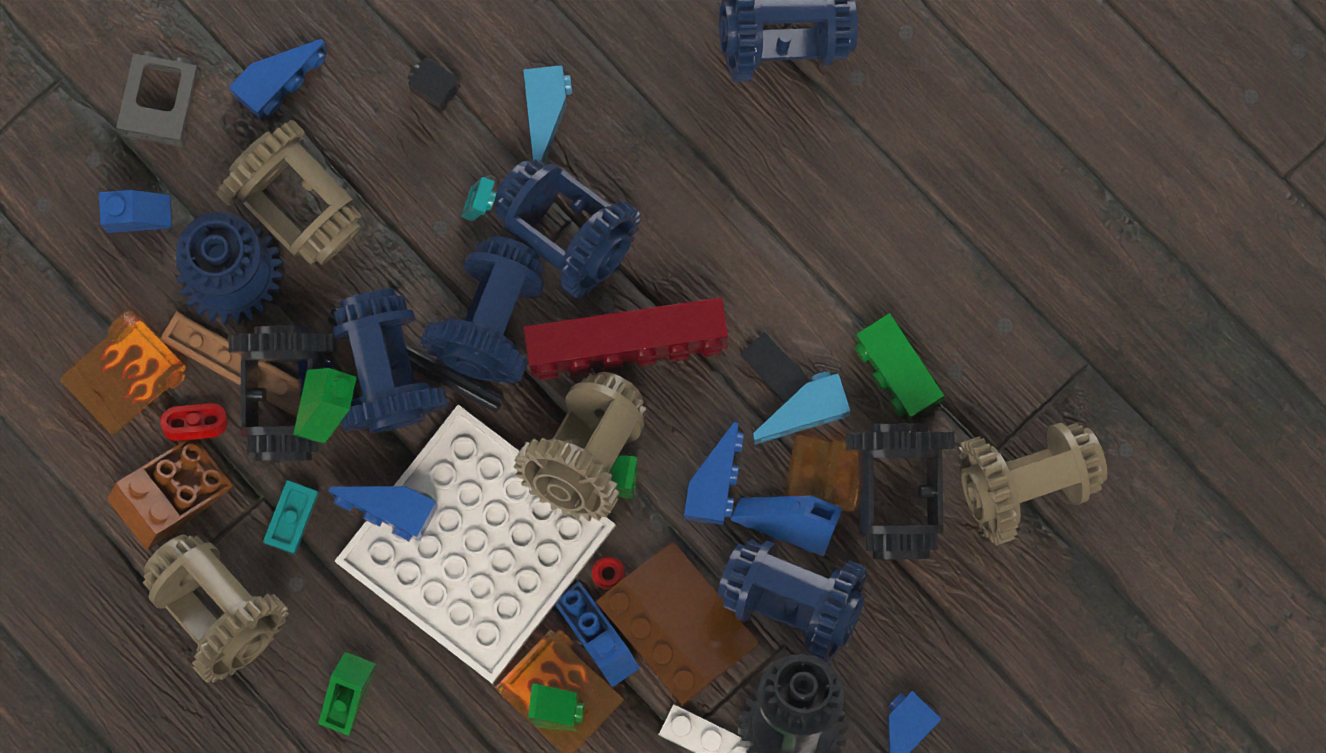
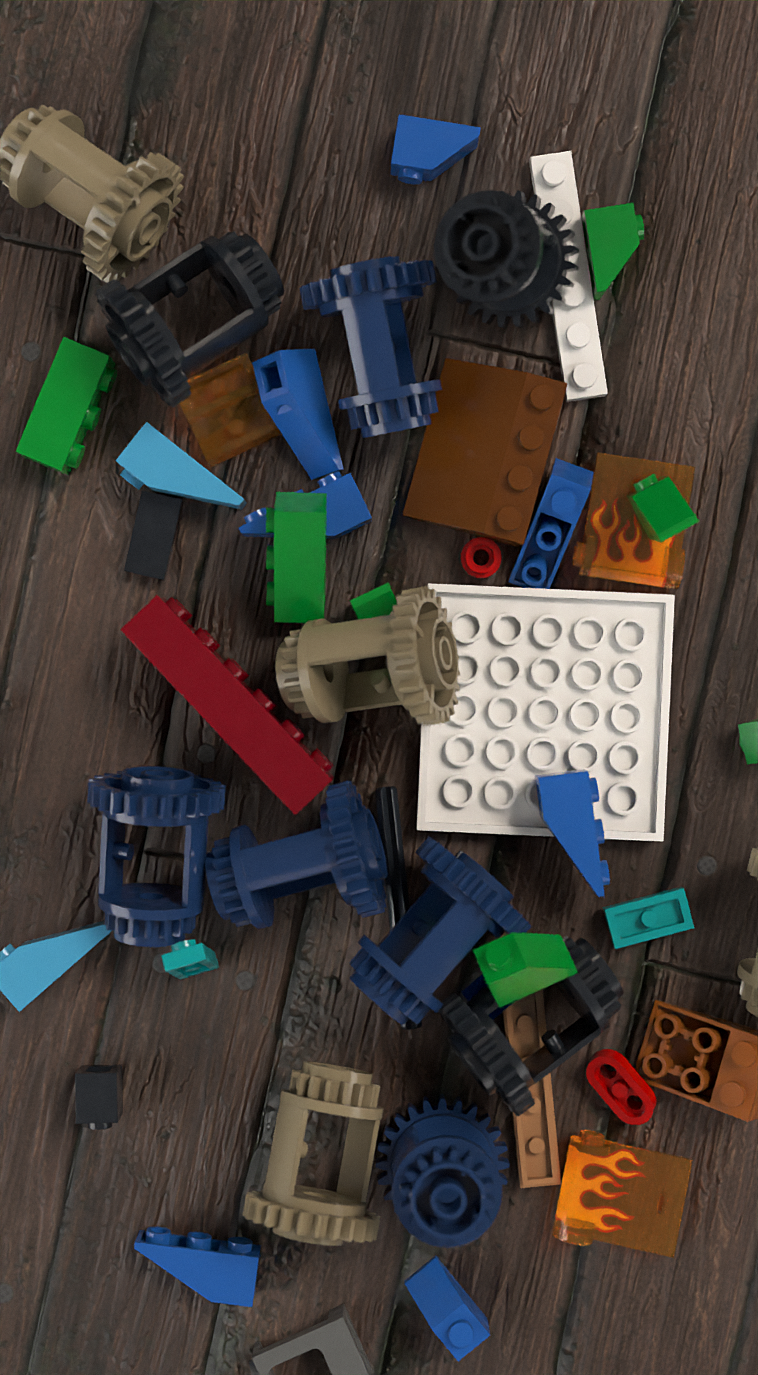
camera: 125 degrees left, 10 degrees up
none -> green brick [266,492,327,623]

